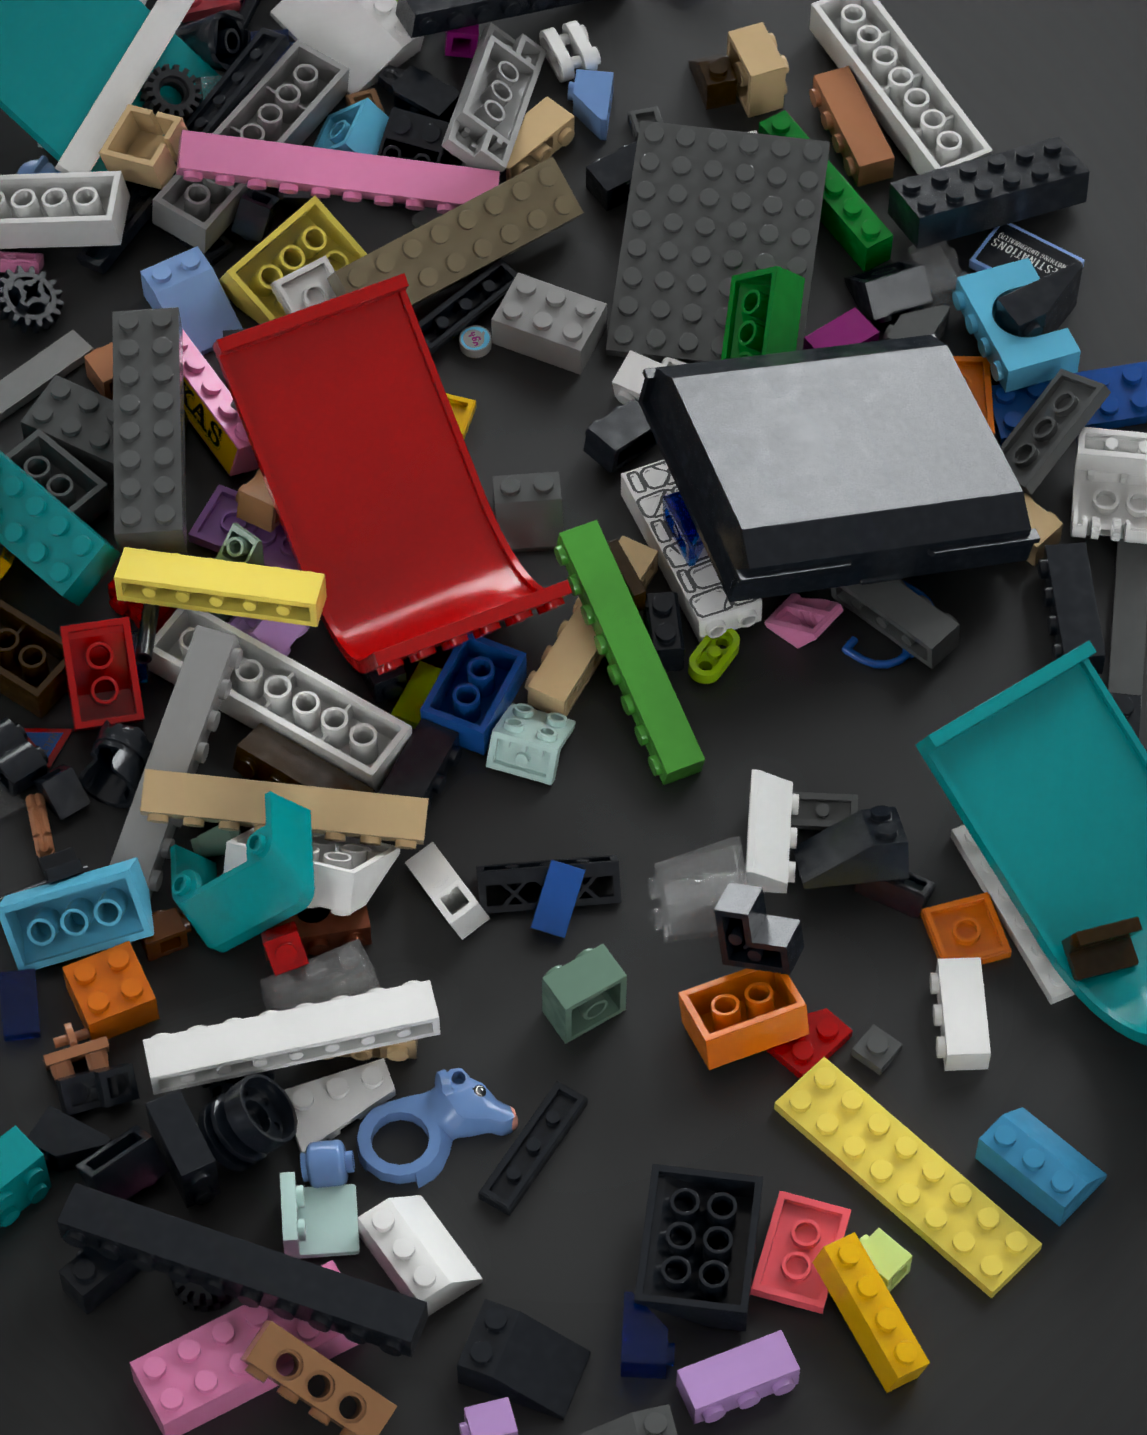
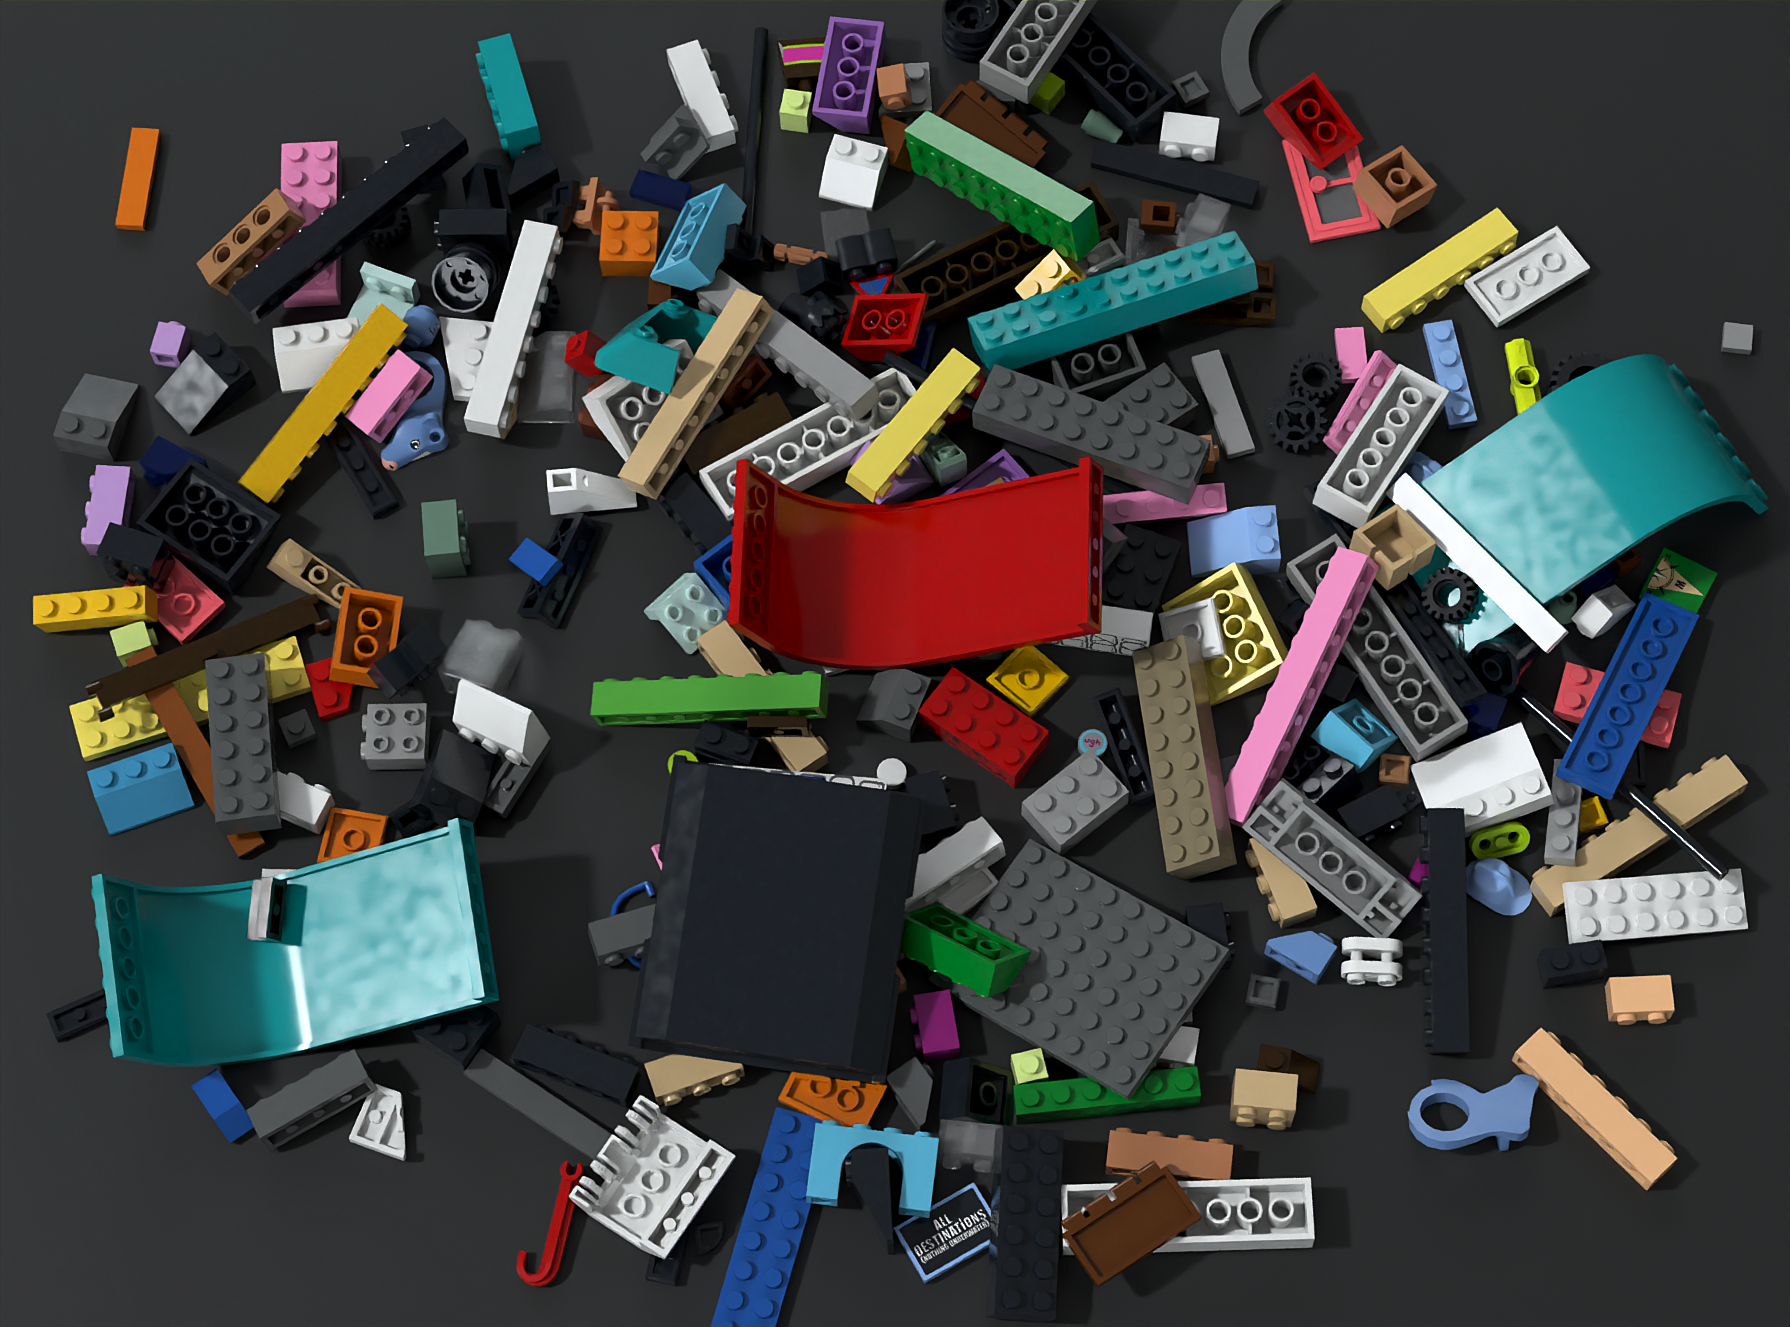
camera: 120 degrees right, 10 degrees up
dark grey plate [1000,369,1111,495] -> none
none -> dark brown piece [84,594,332,722]
none -> black piece [96,522,175,592]
none -> dark orange tile [125,646,266,859]
none -> dark grey brick [205,652,282,836]
none -> yellow brick [237,303,408,505]
none -> tan slope [266,539,361,609]
none -> bright pink brick [345,349,433,443]
none -> light grey brick [360,703,431,770]
none -> white tile [877,758,907,790]
none -> red brick [918,667,1049,789]
none -> yellowish green brick [1011,1048,1048,1085]
none -> reddish brown hinge [1061,1160,1202,1288]

